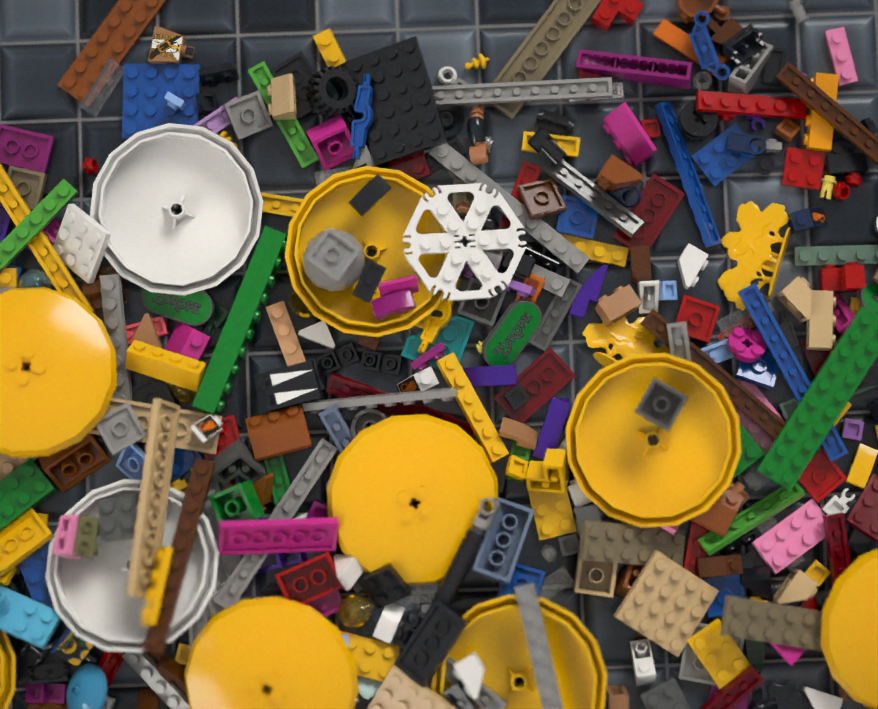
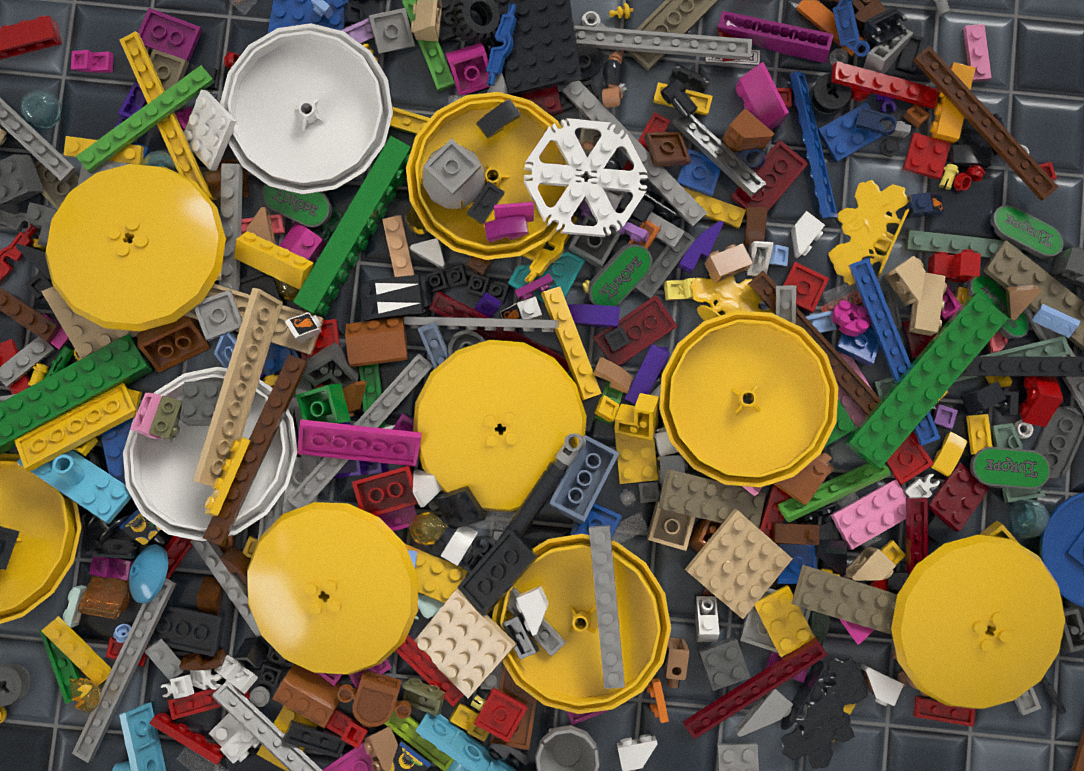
camera: 10 degrees right, 0 degrees up
dark grey brick [634,378,689,432] -> none
none -> dark purple plate [474,292,501,318]
none -> light yellow slope [663,278,696,301]

